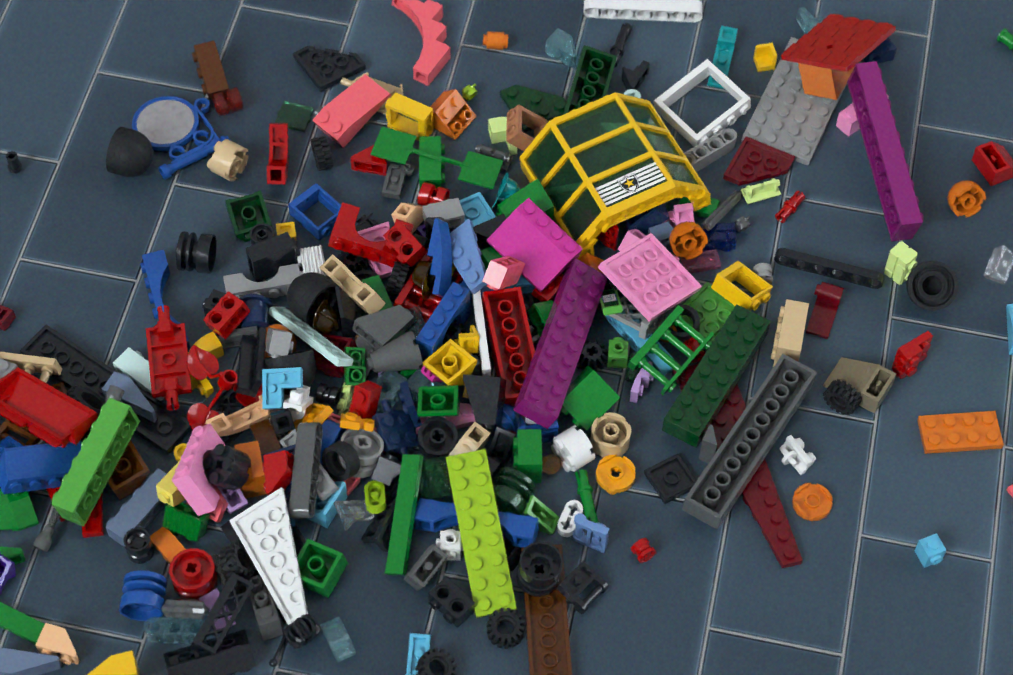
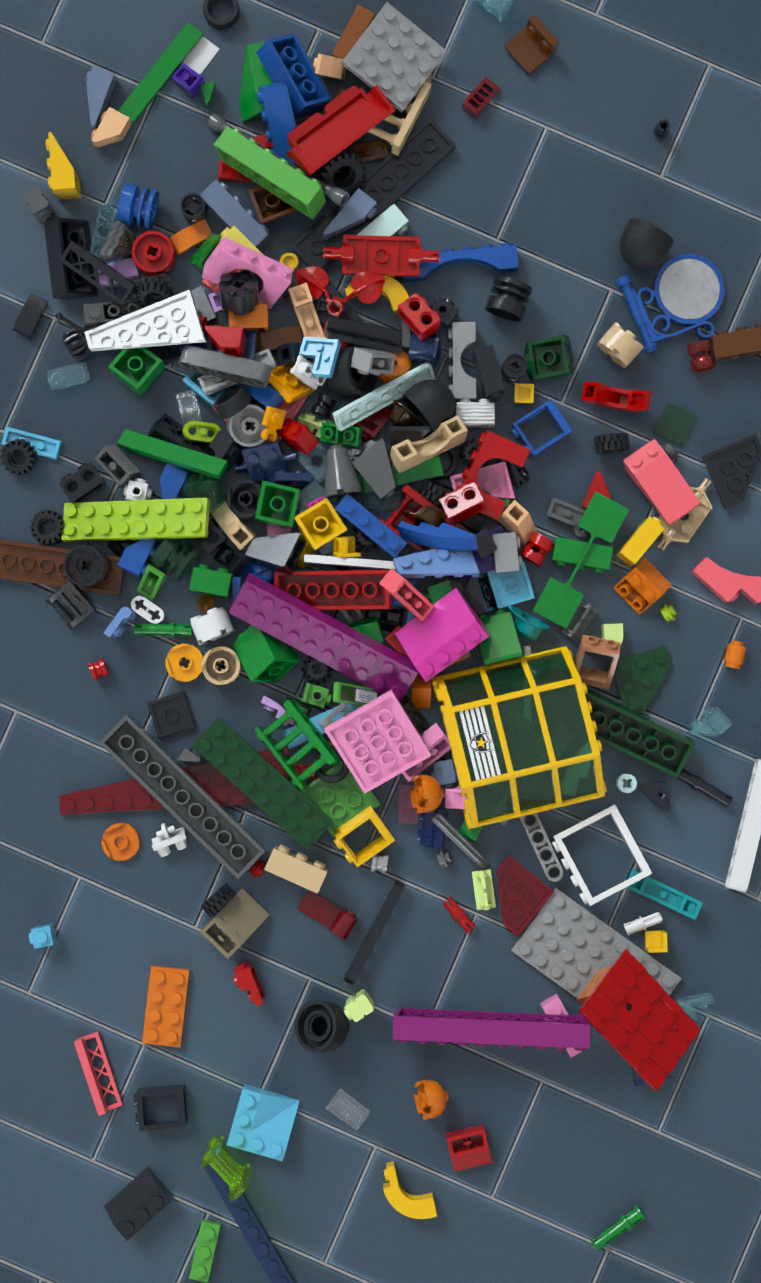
camera: 105 degrees right, 30 degrees up
none -> white axle [624,912,663,936]

